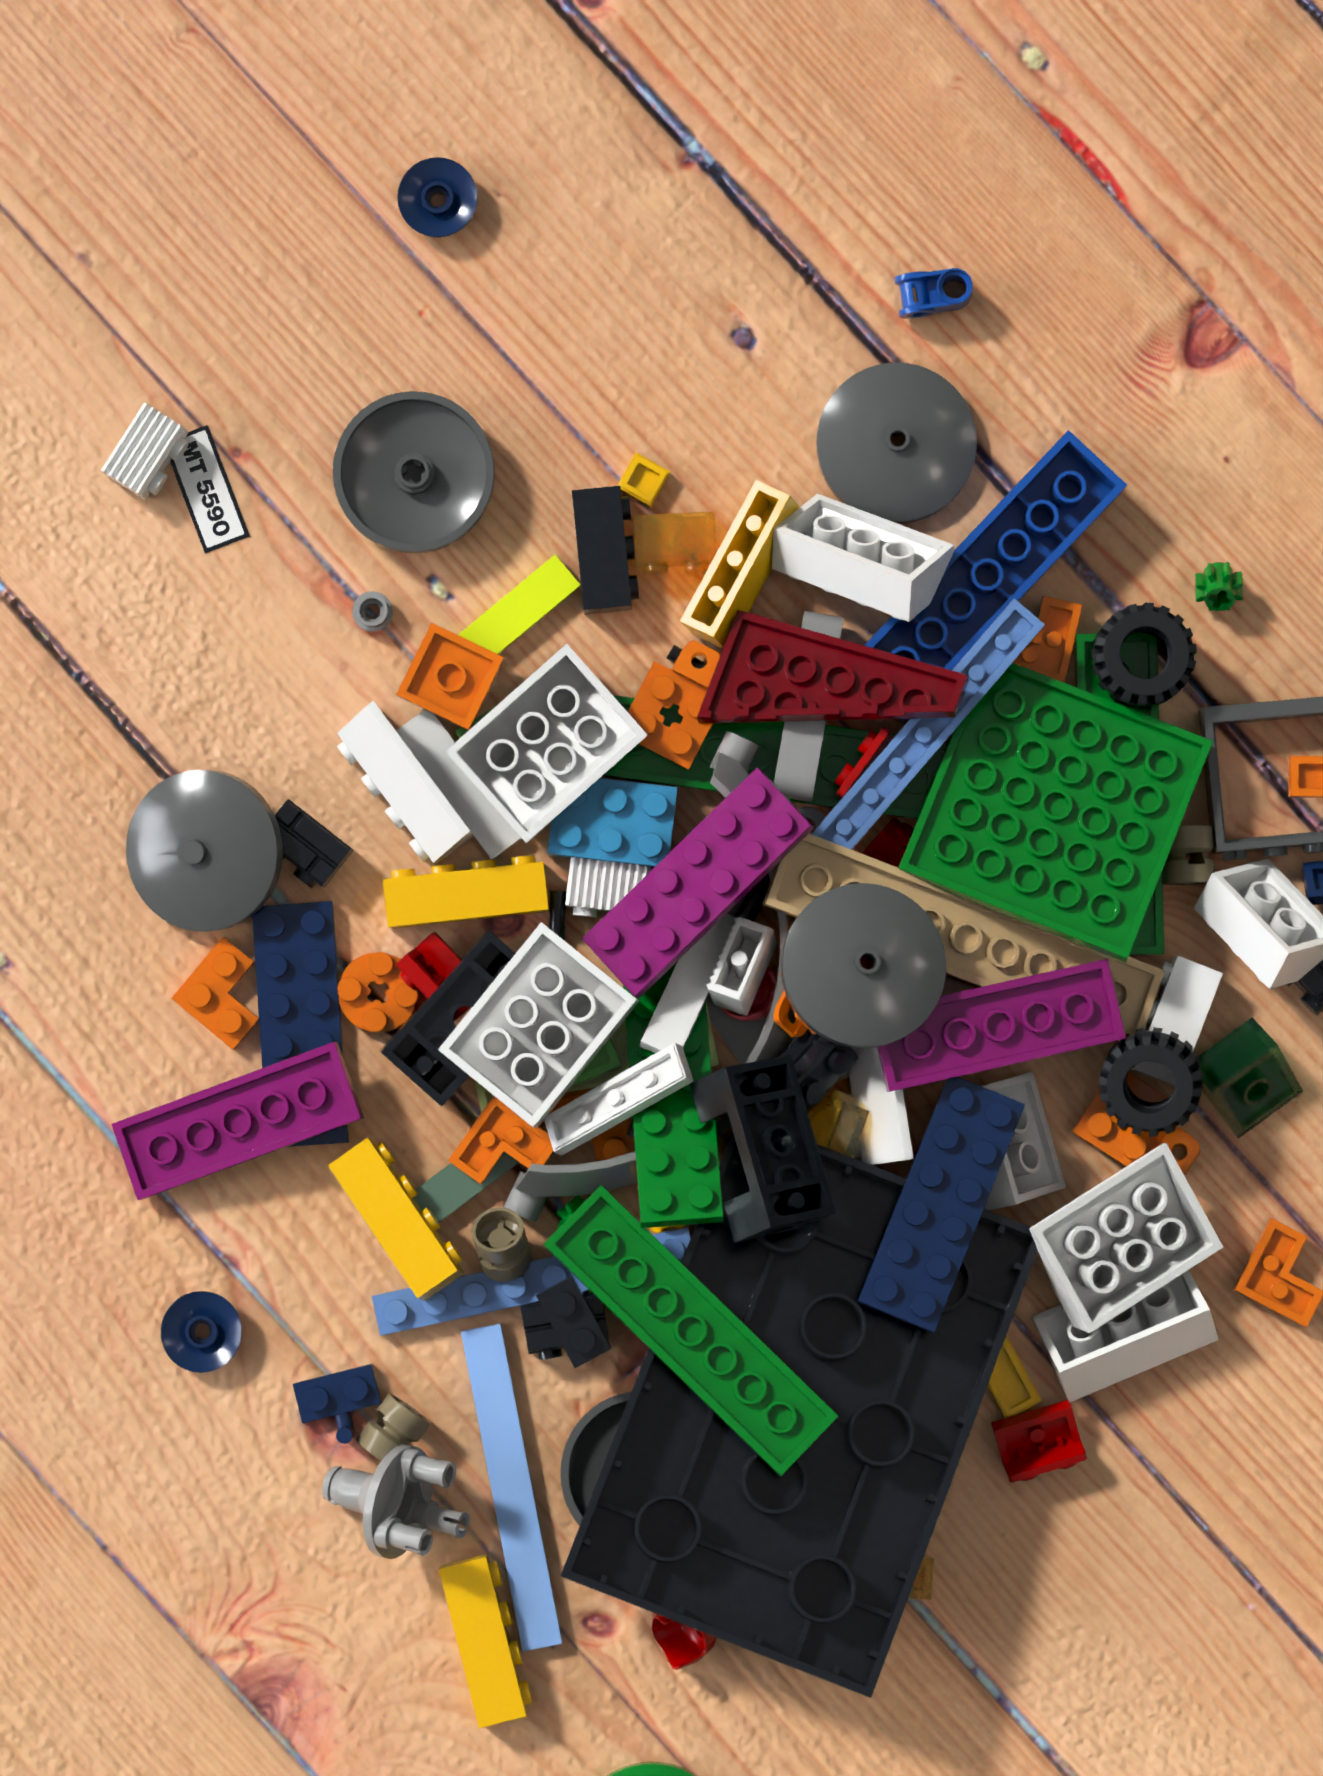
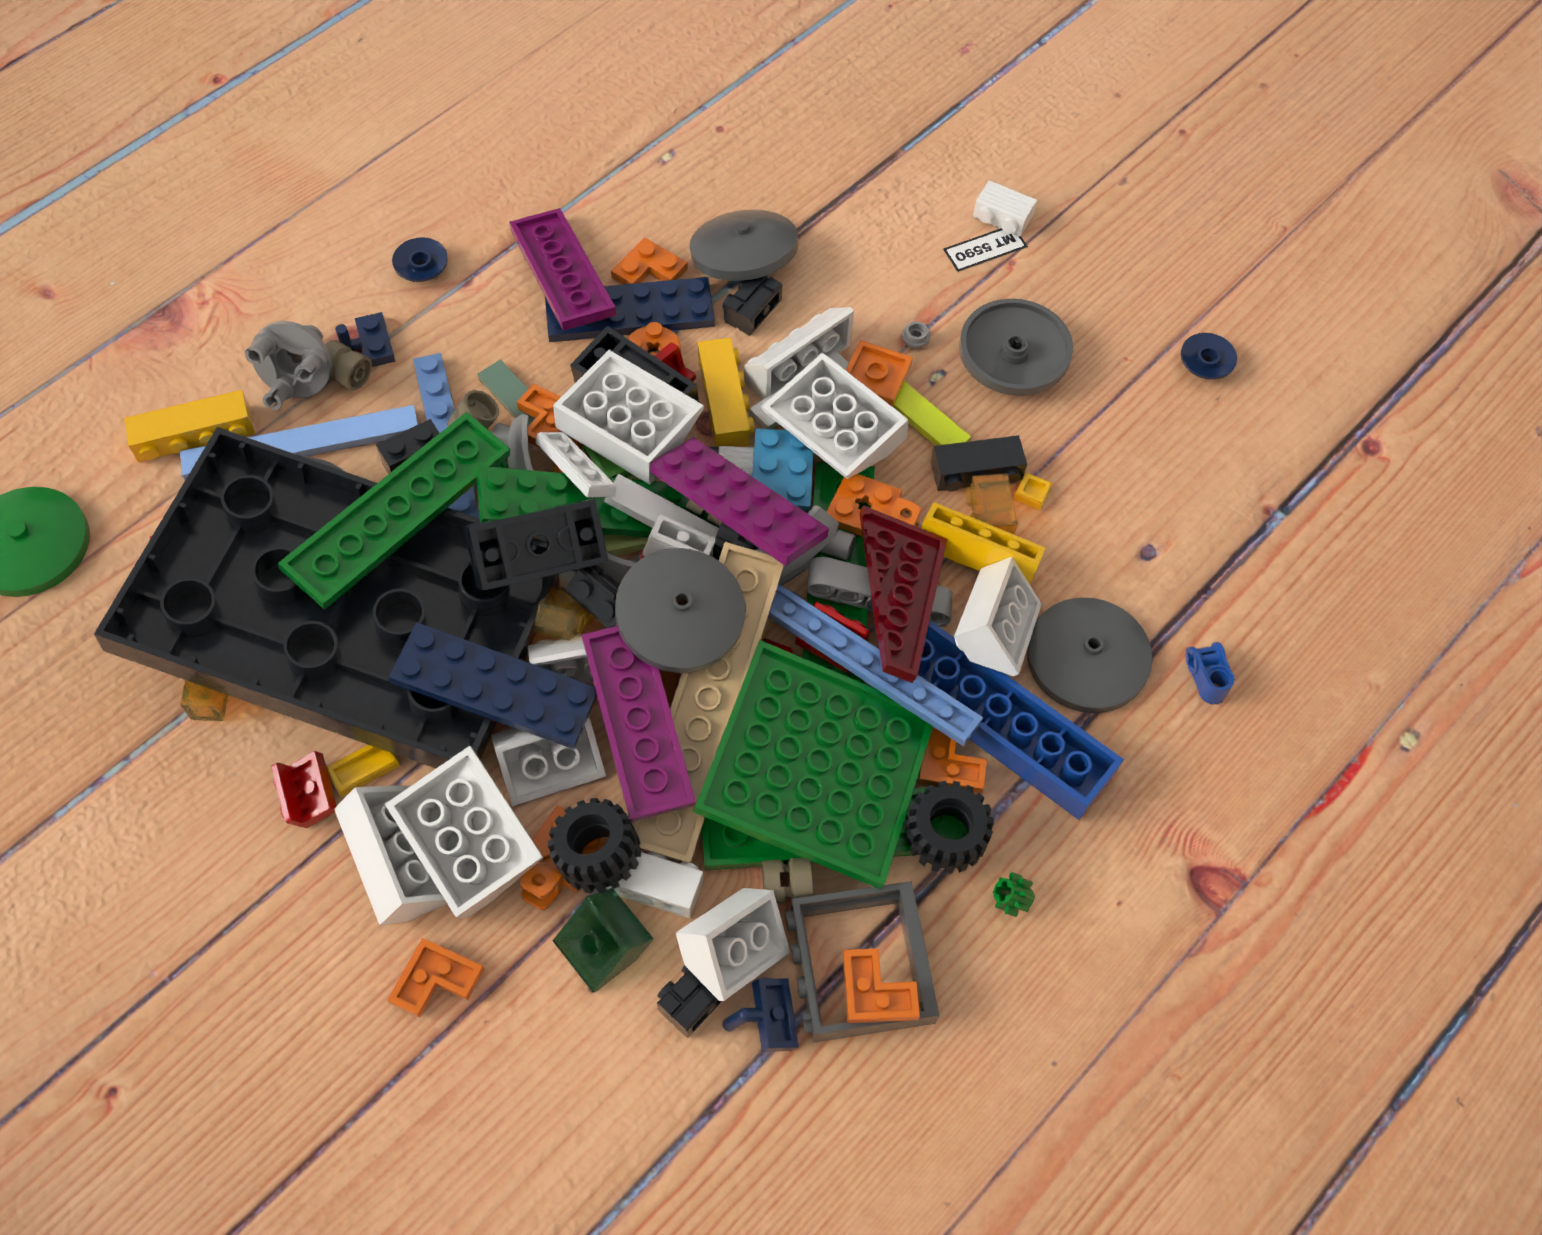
camera: 85 degrees right, 25 degrees down
yellow brick [328,1137,464,1301] -> none

